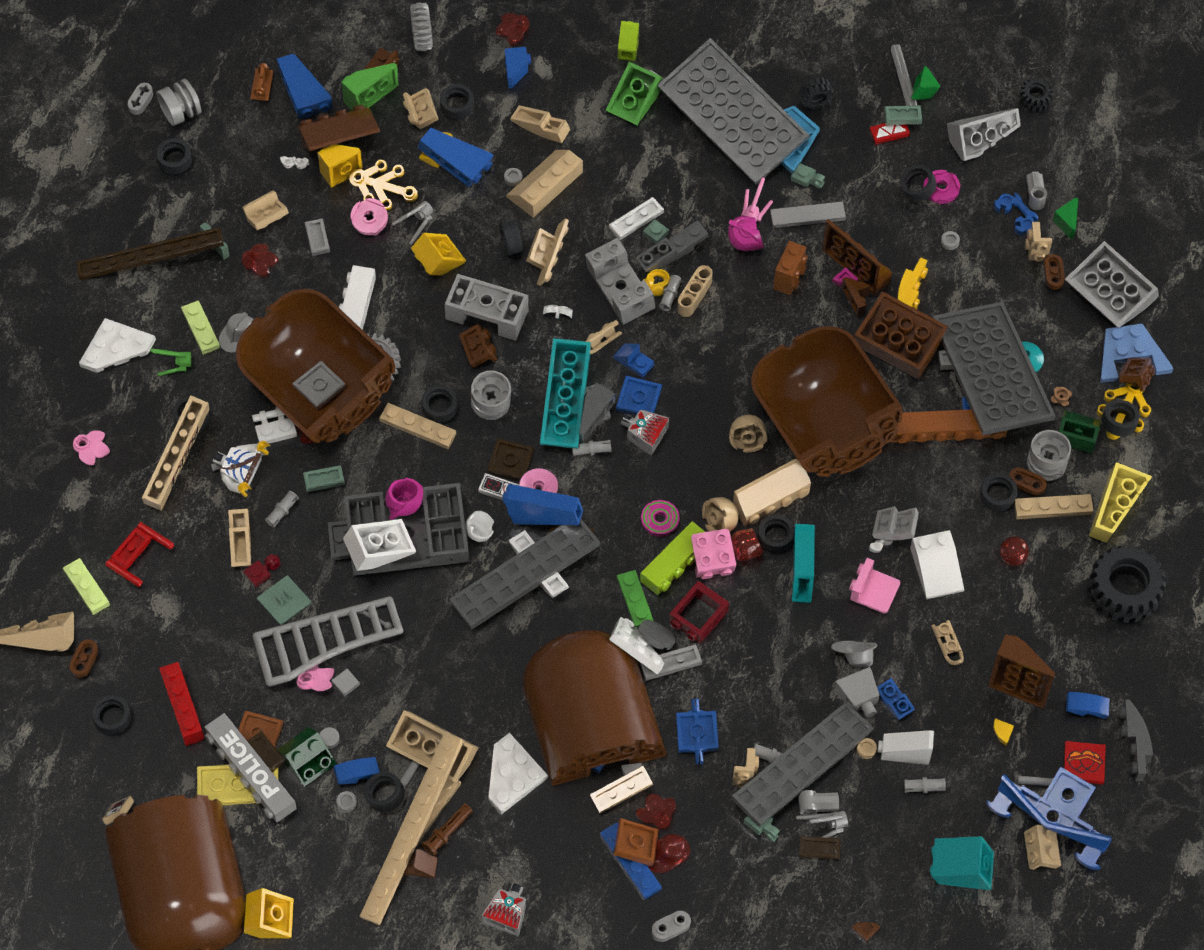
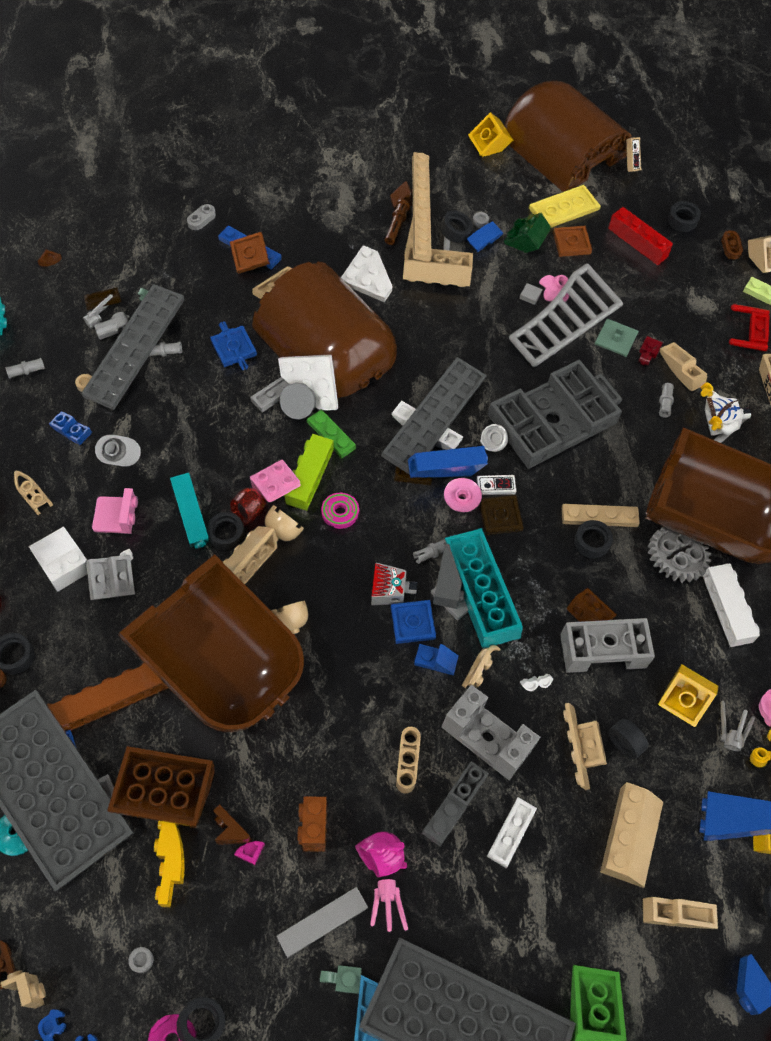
camera: 155 degrees right, 0 degrees up
light grey brick [205,713,296,823] -> none
dark brown tile [247,731,285,772] -> none
light grey tile [292,361,346,410] -> none
sand green plate [303,465,345,492] -> none
light grey tile [320,727,340,749] -> none
white slope [343,519,416,571] -> none
dark pink helmet [385,478,423,520] -> none
light grey wheel [471,371,511,420] -> none
torso [482,883,526,936] -> none
light grey tile [504,168,522,187] -> none
clear red plate [636,794,676,828] -> none
sand green plate [643,219,669,244] -> none
yellow piece [643,269,670,296] -> none
clear red piece [647,834,690,873] -> none
light grey pin [659,275,682,311] -> none
dark red window [669,581,729,644] -> none
tan bracket [732,748,759,788] -> none
reddish brown slope [822,219,892,296] -> none
light grey torso [835,667,879,718] -> none
white slope [878,731,934,765] -> none

